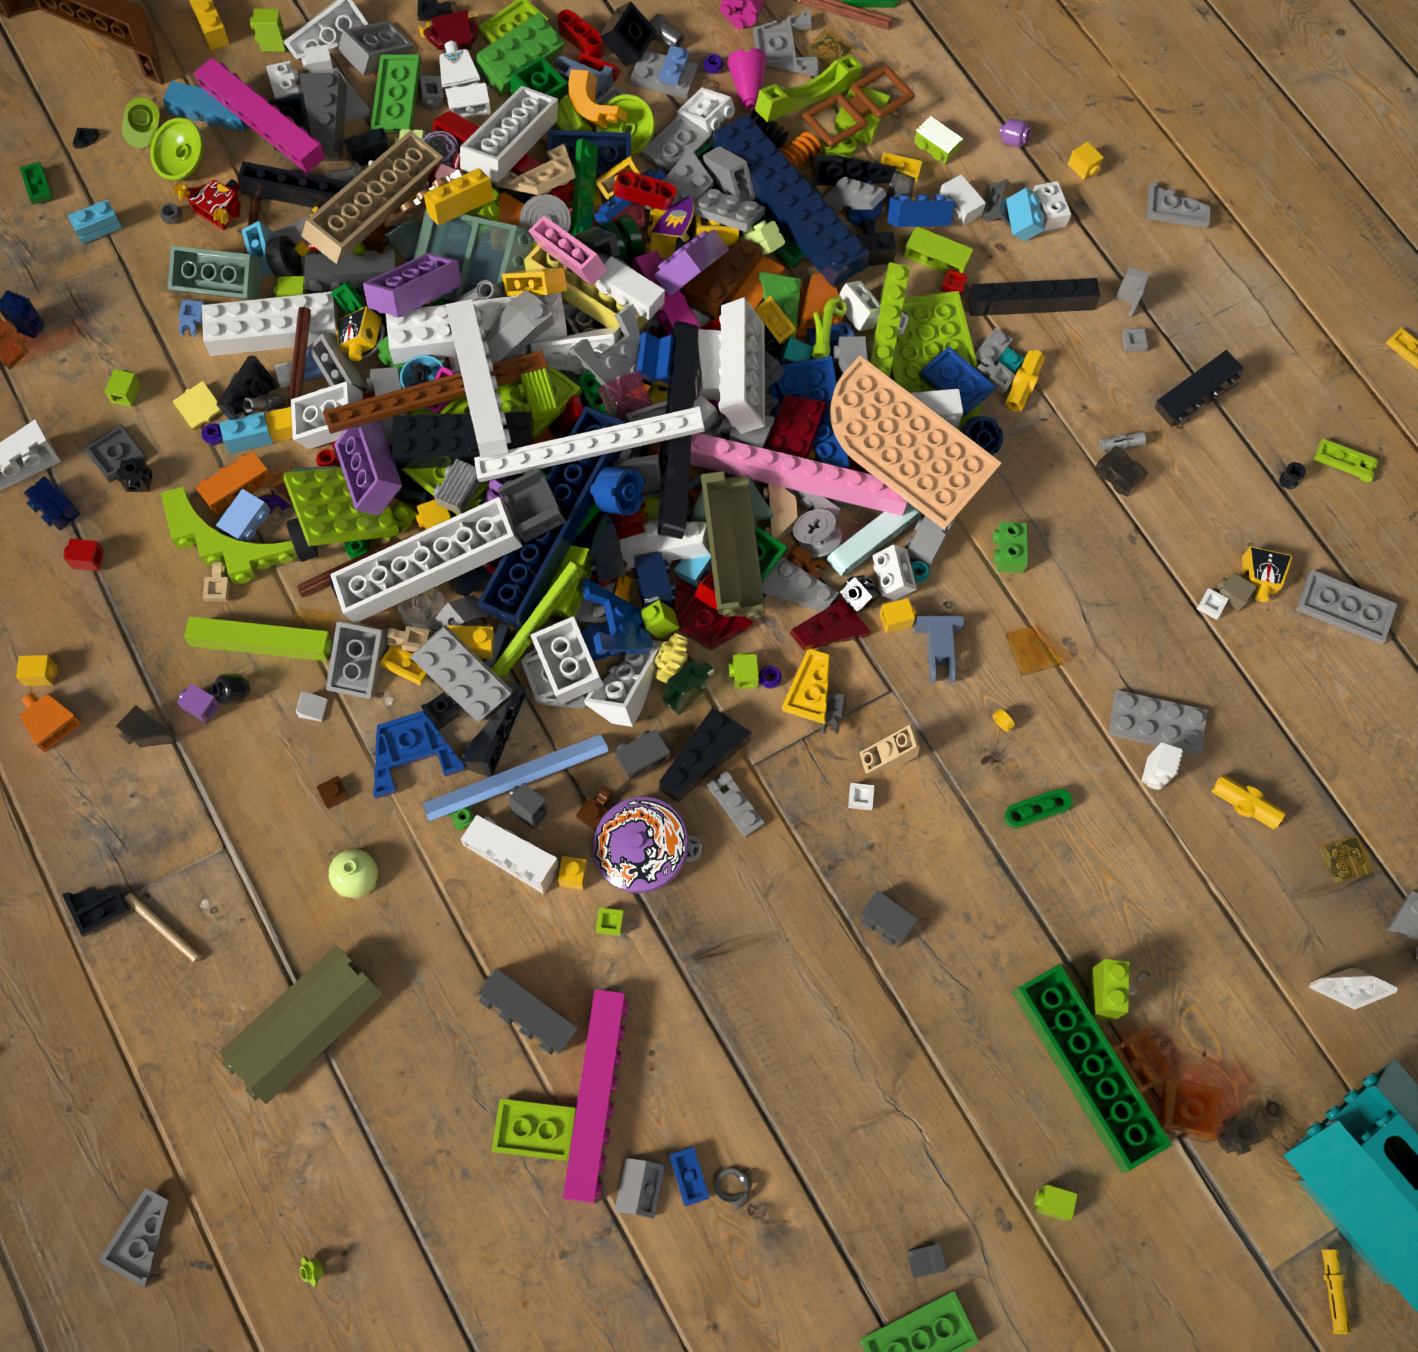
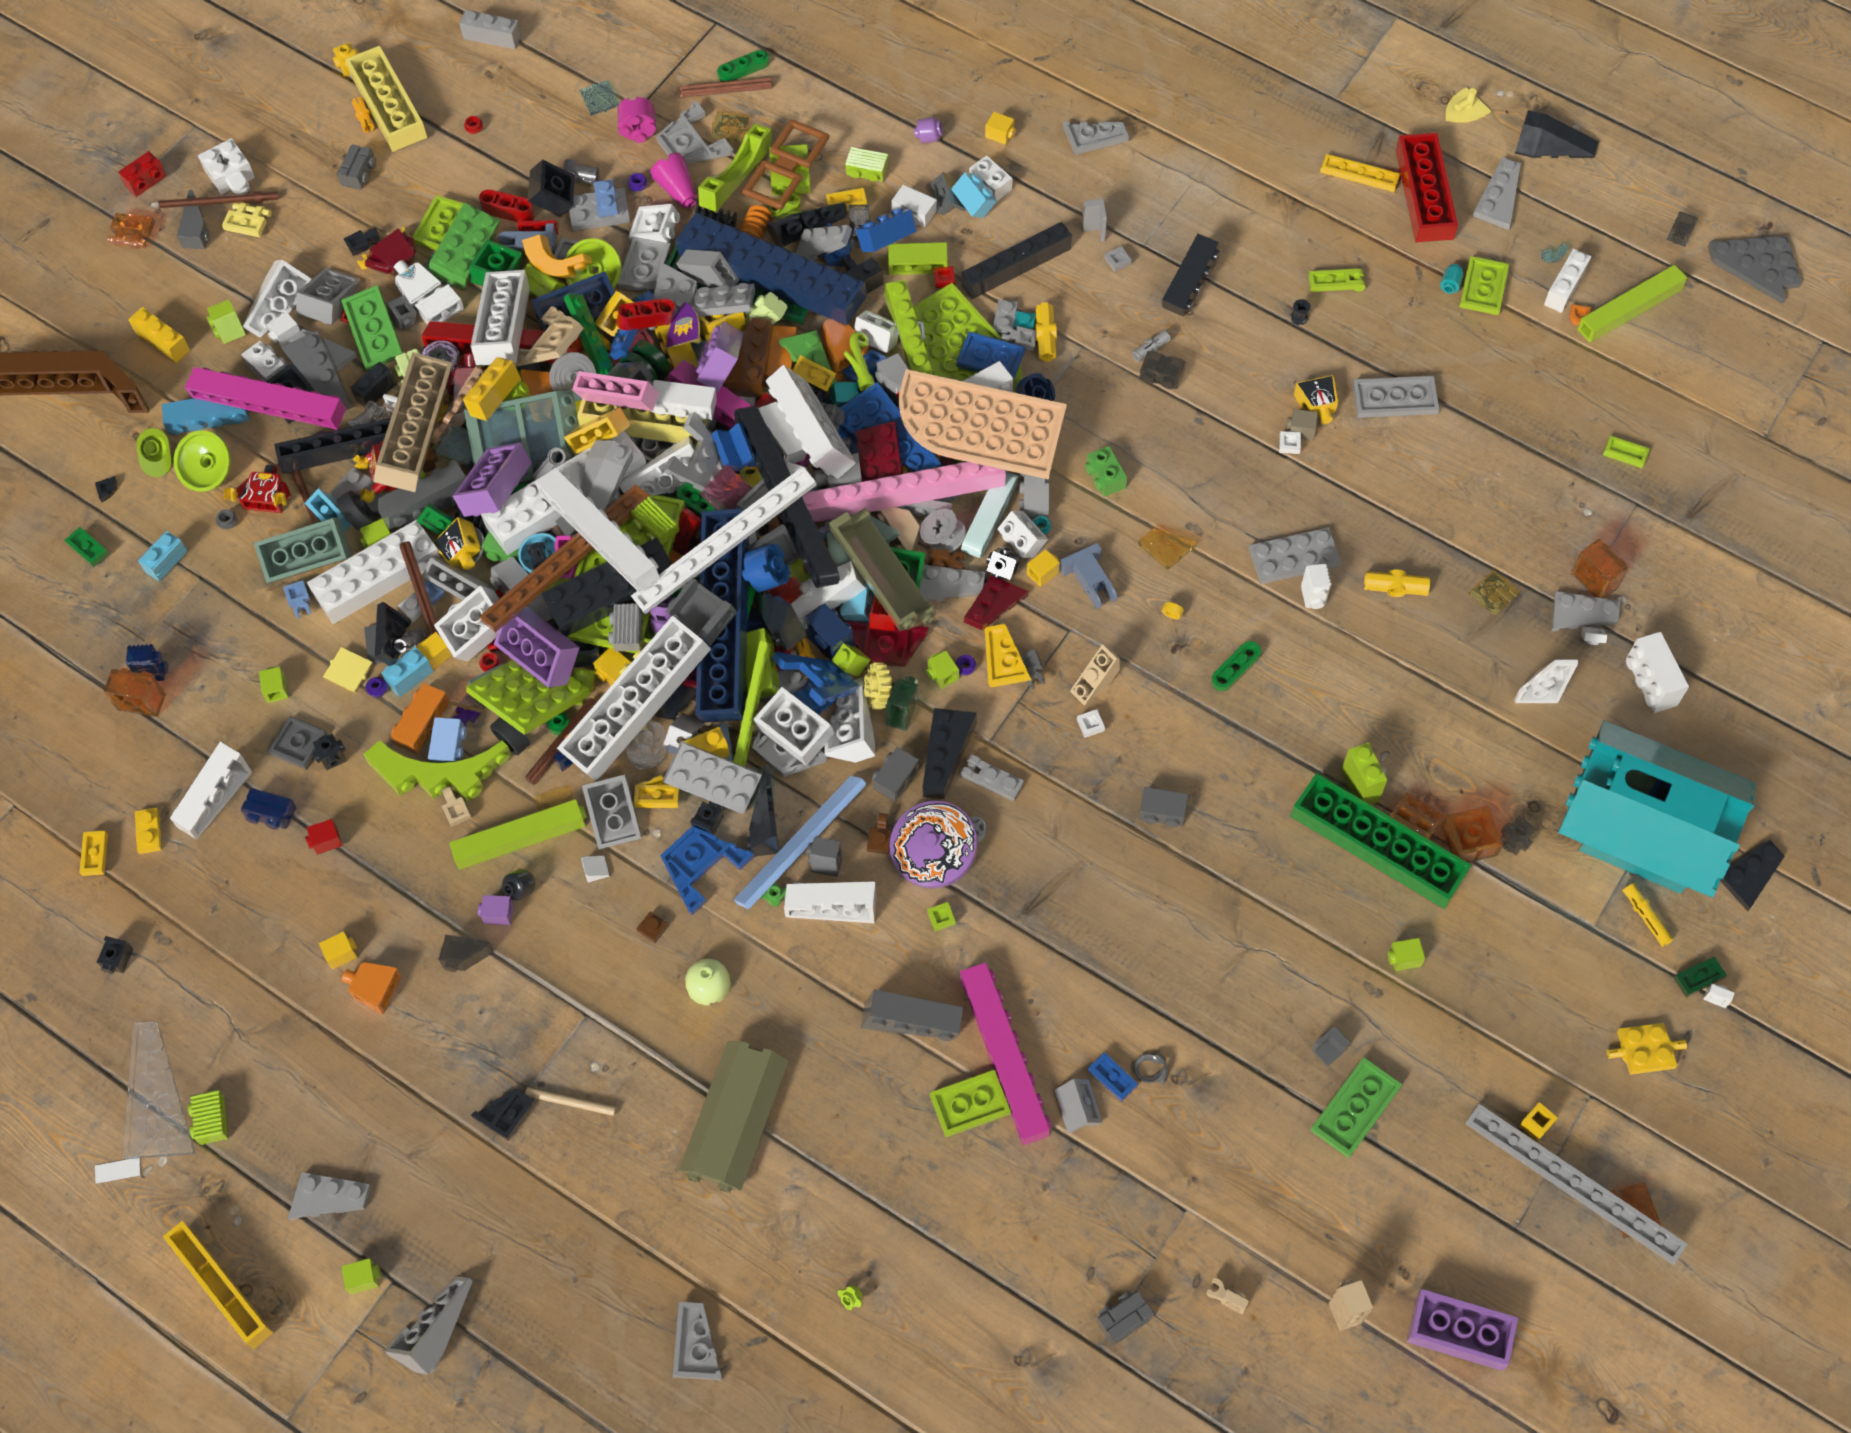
camera: 20 degrees left, 5 degrees down
tan plate [387,626,430,652] -> none
yellow brick [558,856,587,890] -> none

